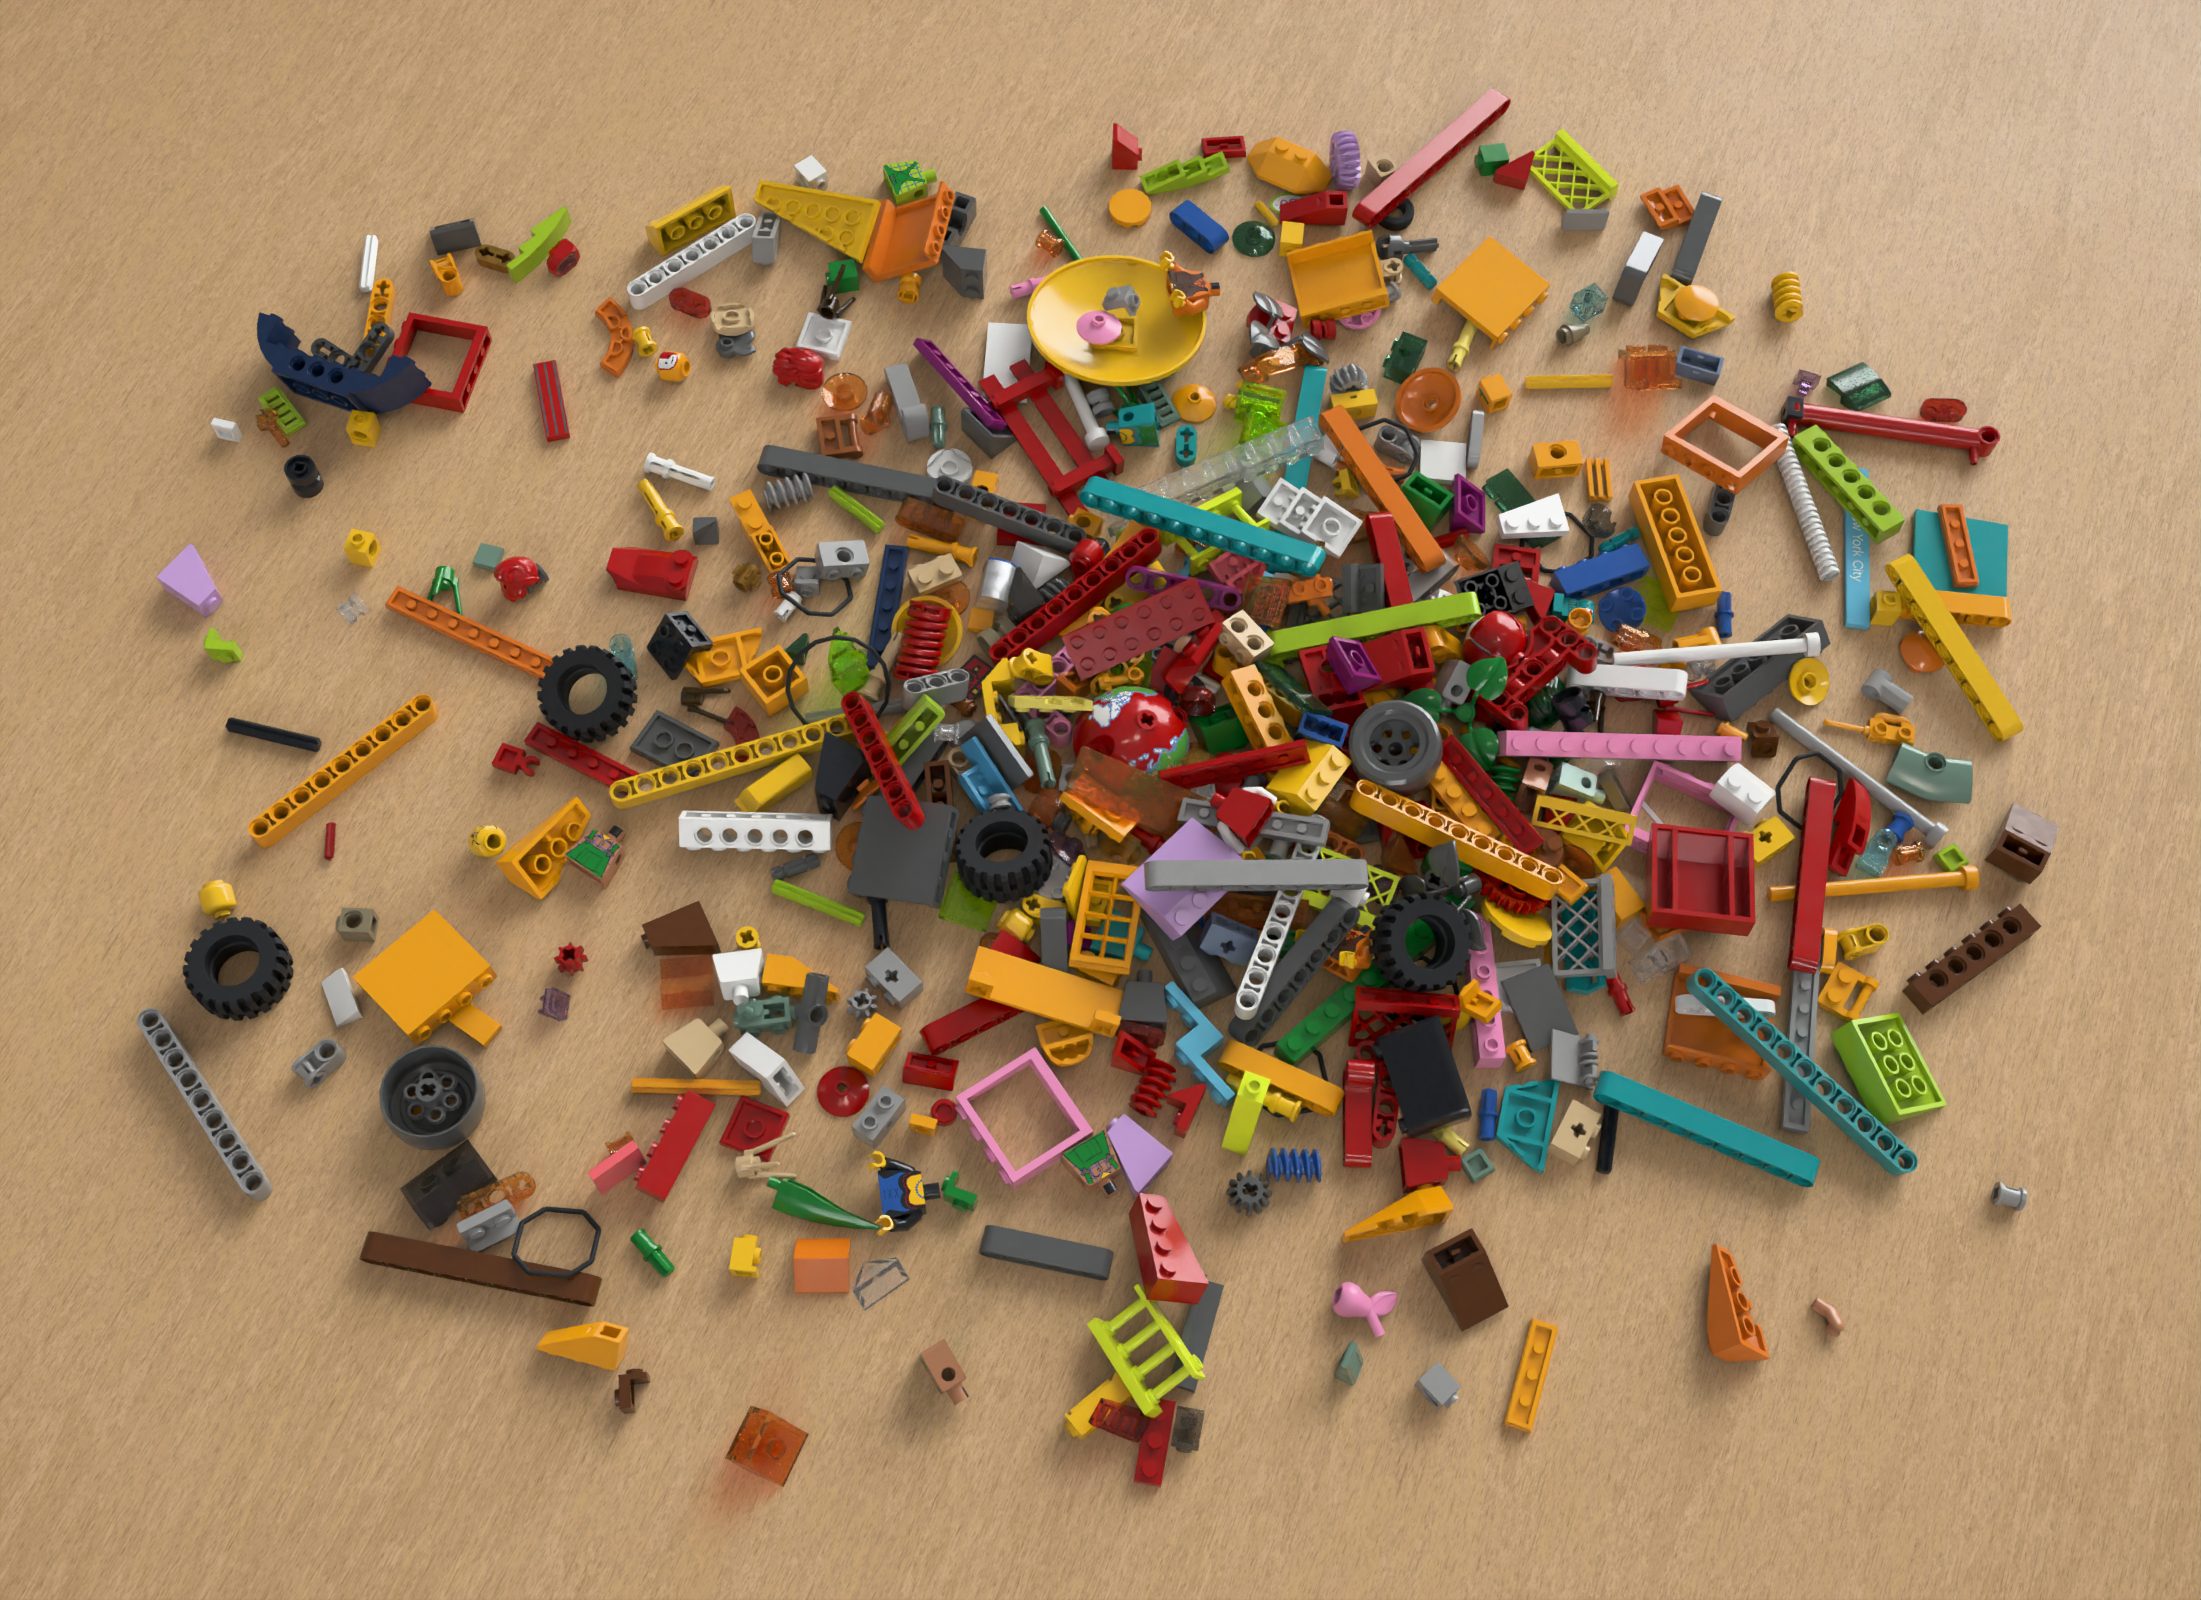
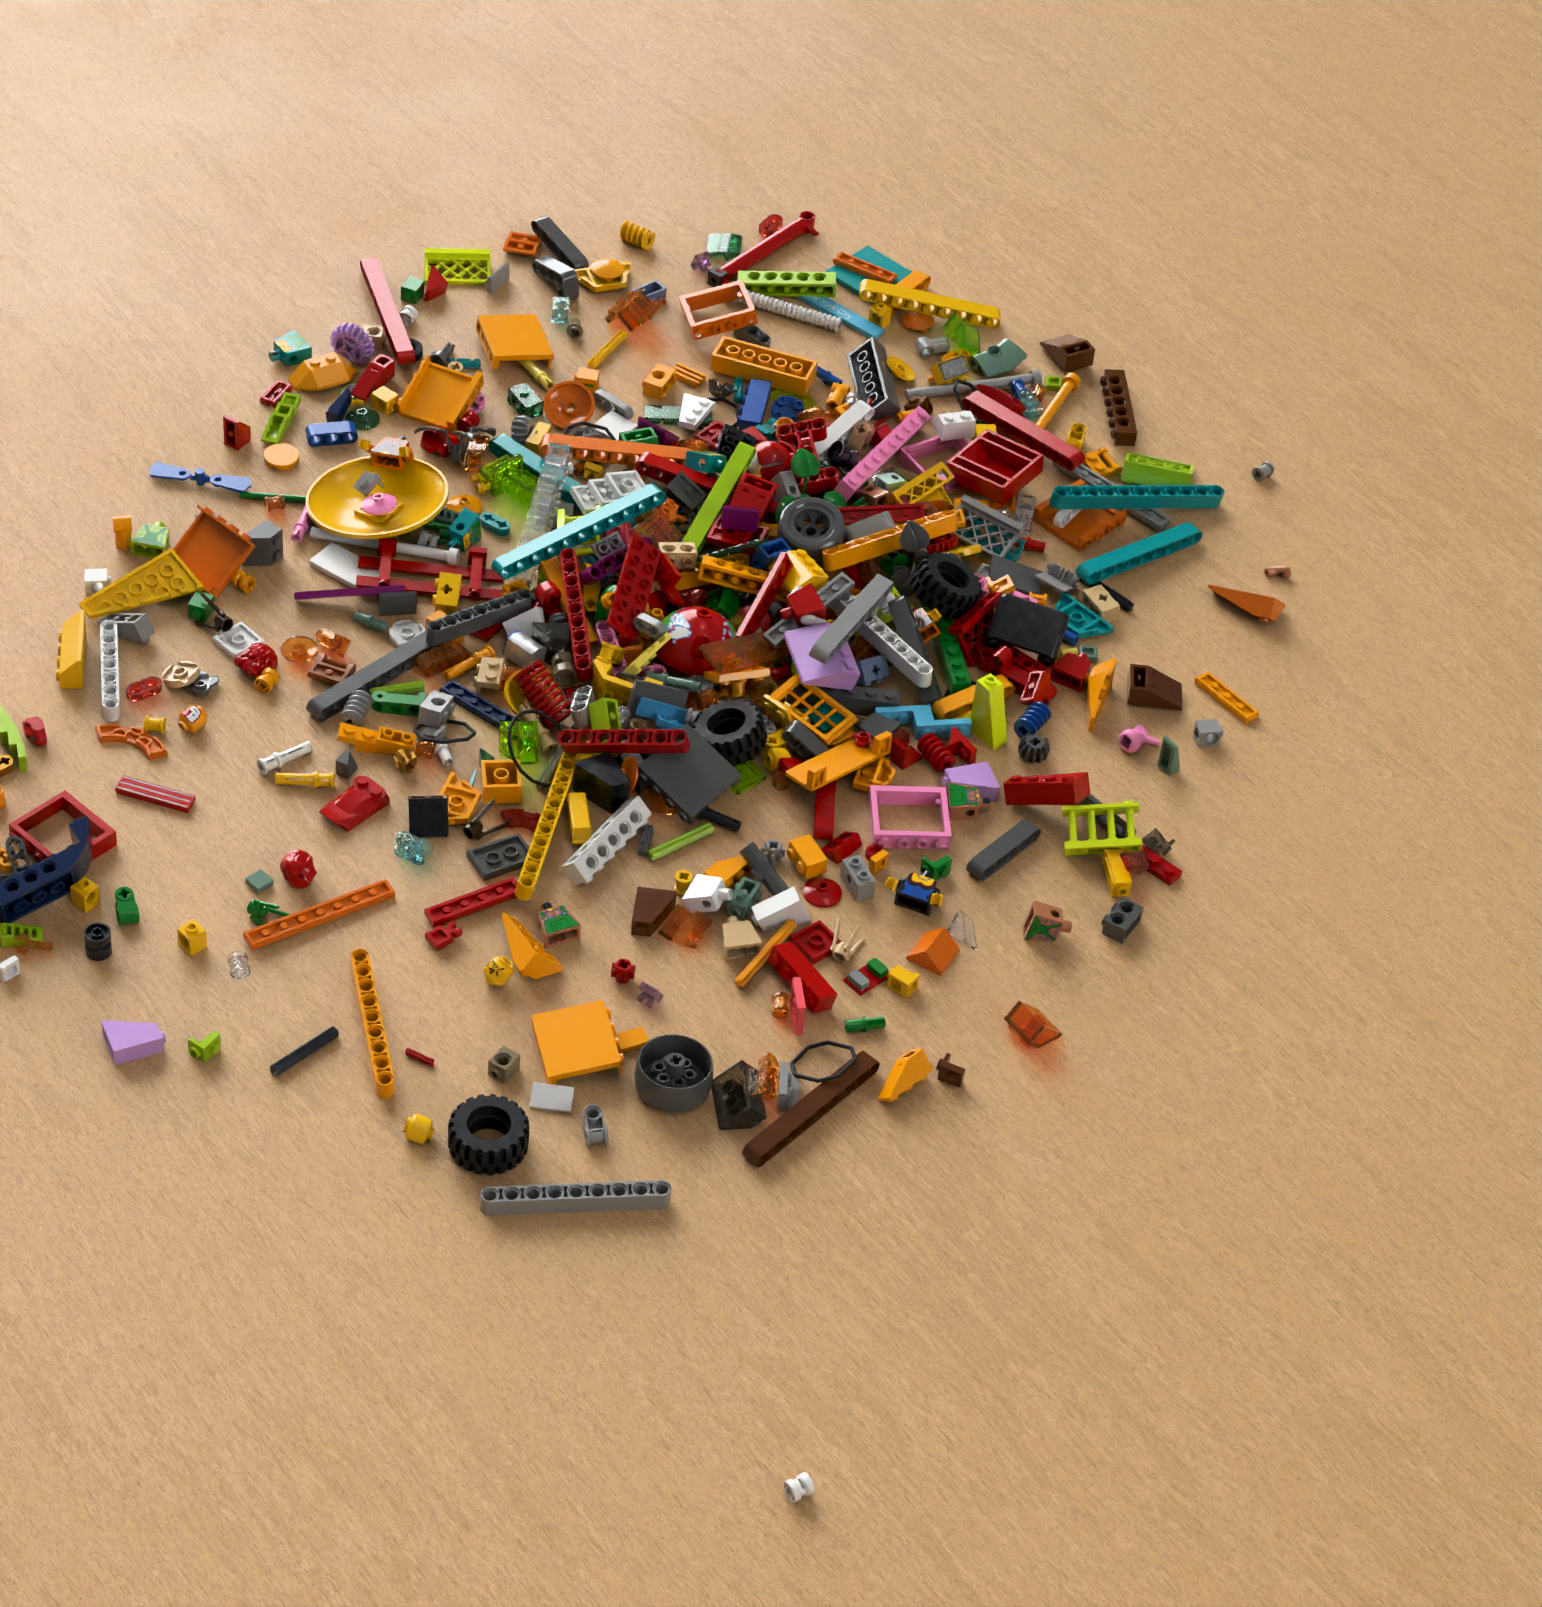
camera: 60 degrees left, 20 degrees down
black tyre [537,645,638,743] -> none
green piece [767,1176,880,1230] -> none
light grey brick [865,947,923,1011] -> none
light grey beam [884,363,930,442] -> none
white piece [1612,632,1821,666] -> none
none -> light orange piece [113,515,132,550]
none -> green piece [115,887,140,925]
none -> piece [149,462,251,493]
none -> light orange wheel [254,668,280,694]
none -> teal torso [269,330,312,366]
none -> dark blue slope [325,389,352,422]
none -> green leg [372,691,427,717]
none -> white wheel [399,305,418,327]
none -> yellow brick [432,572,462,614]
none -> light grey slope [590,531,626,561]
none -> light grey beam [633,613,666,639]
none -> teal torso [685,451,727,473]
none -> piece [843,958,889,996]
none -> light grey beam [845,511,896,542]
none -> tan piece [846,421,875,456]
none -> red plate [853,731,873,748]
none -> brick [930,354,971,386]
none -> clear neon green slope [942,312,981,354]
none -> red slope [1019,670,1051,706]
none -> dark grey brick [1101,897,1144,943]

